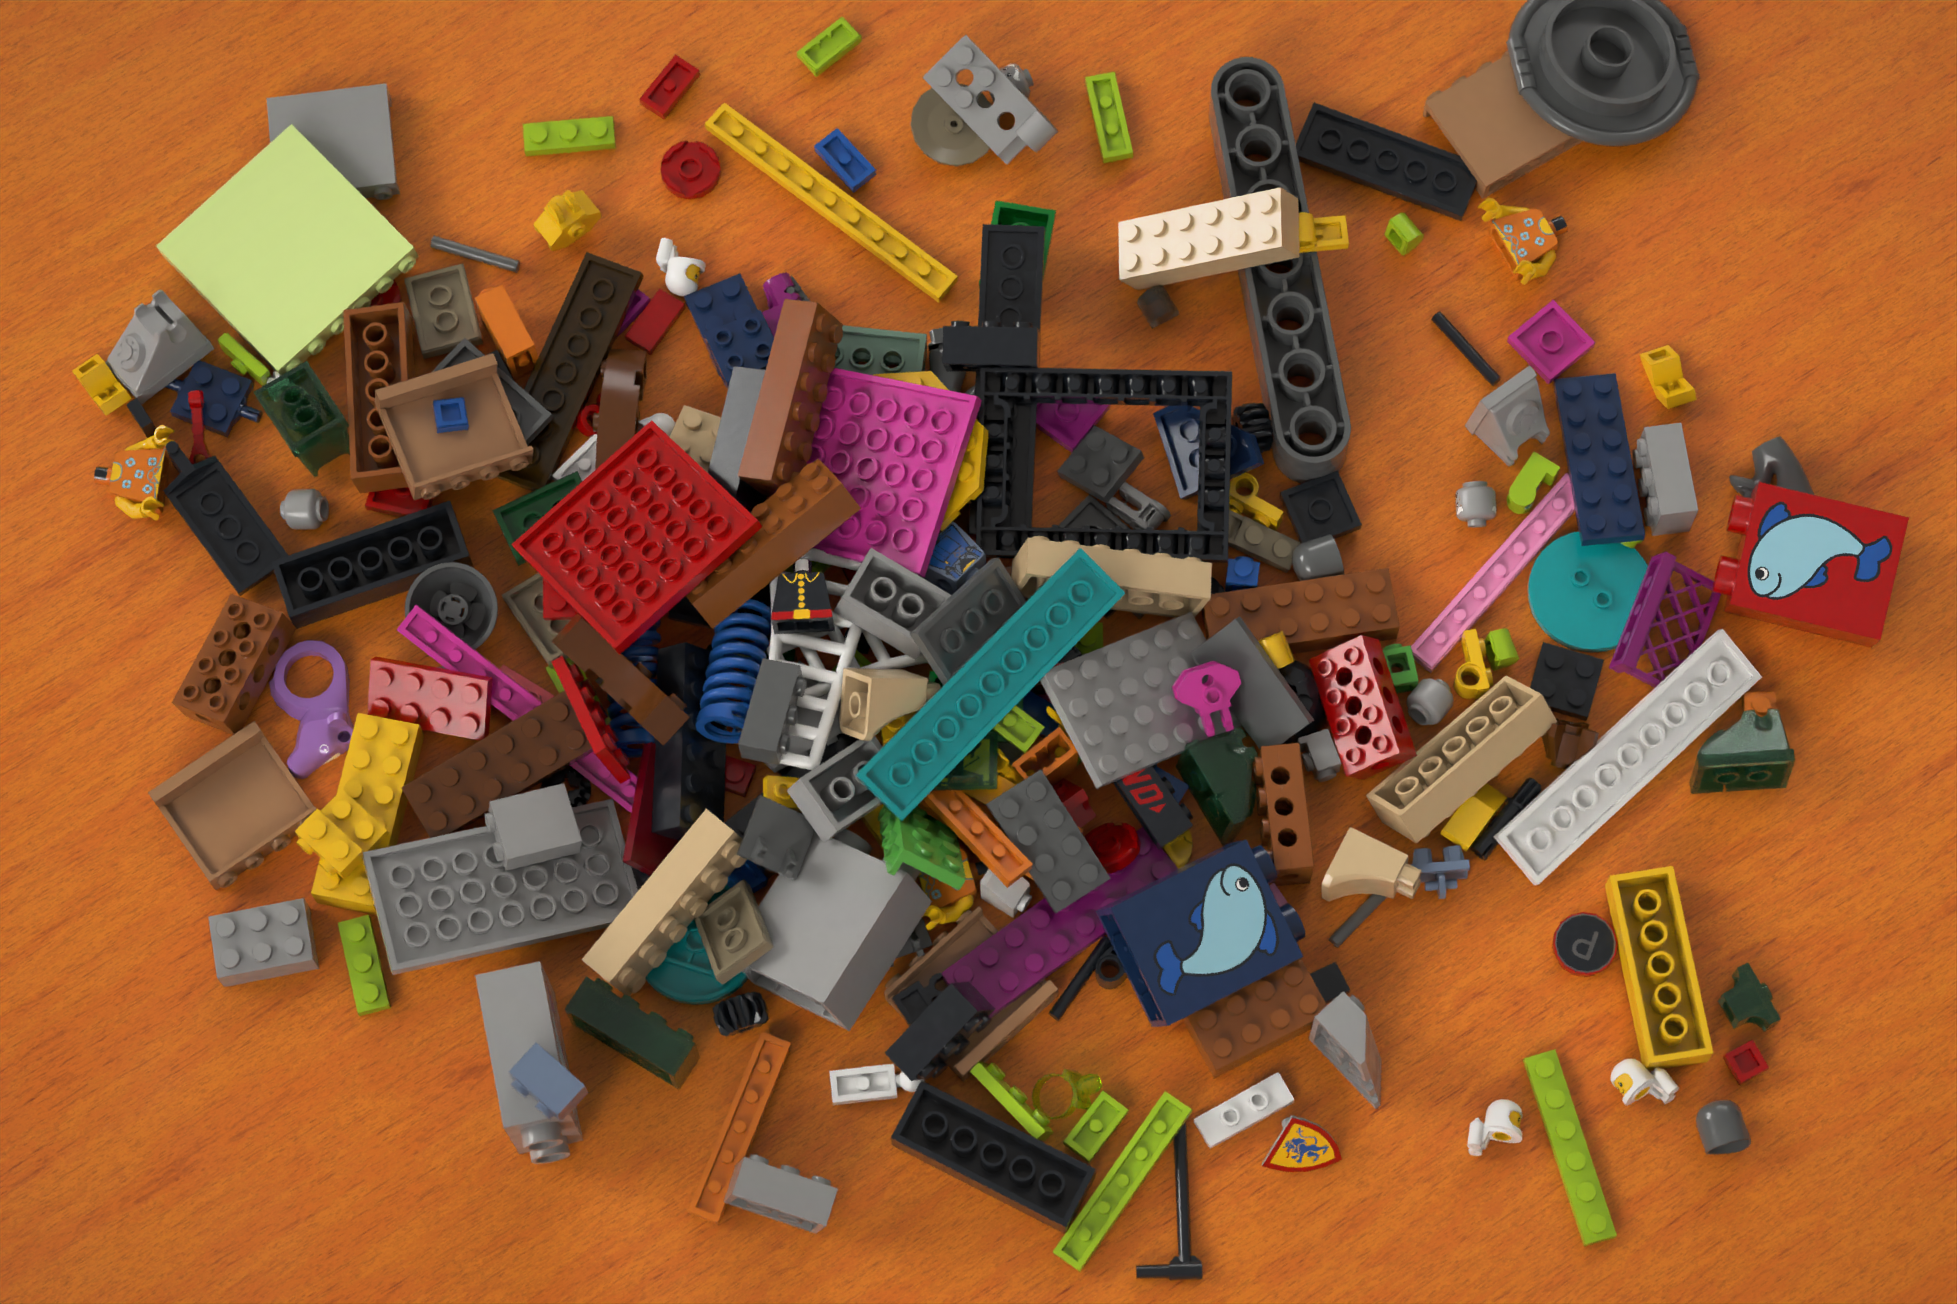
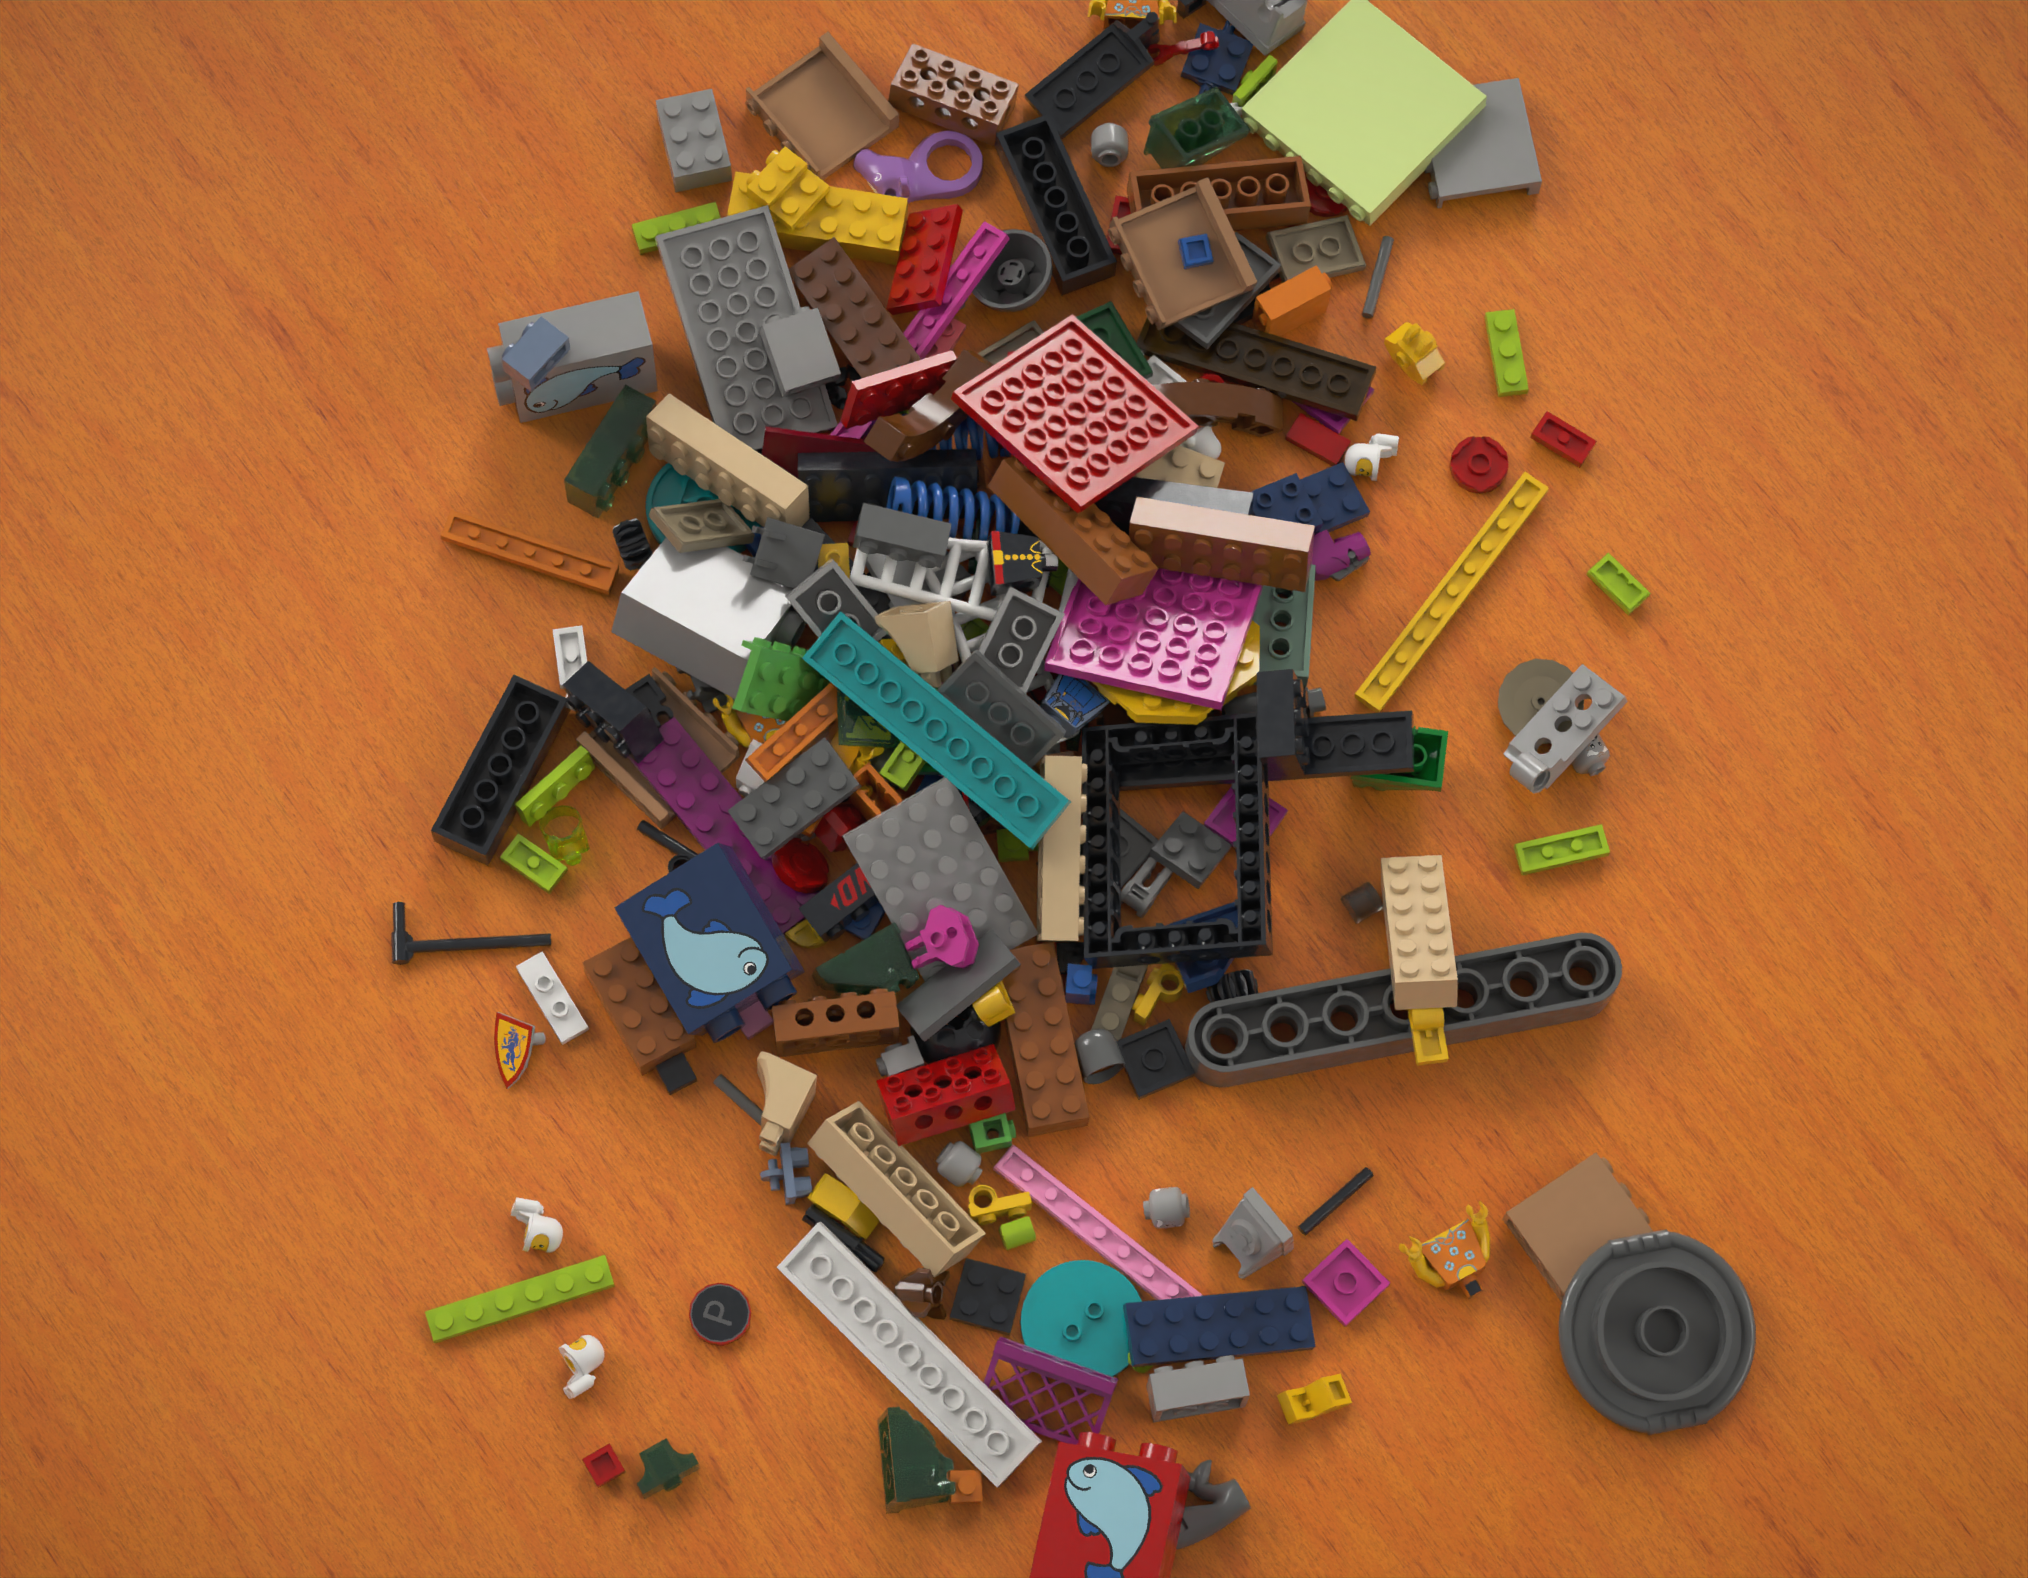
camera: 80 degrees right, 0 degrees up
light grey brick [724,1154,838,1234] -> none
blue plate [814,128,876,193] -> none
lime plate [1053,1091,1193,1272] -> none
black plate [1296,103,1478,221] -> none
light grey wedge [1309,991,1382,1109] -> none
lime brick [1385,212,1424,256] -> none
lime leg [1507,451,1560,514] -> none
yellow brick [1605,866,1713,1071] -> none
dark grey helmet [1696,1100,1752,1155] -> none

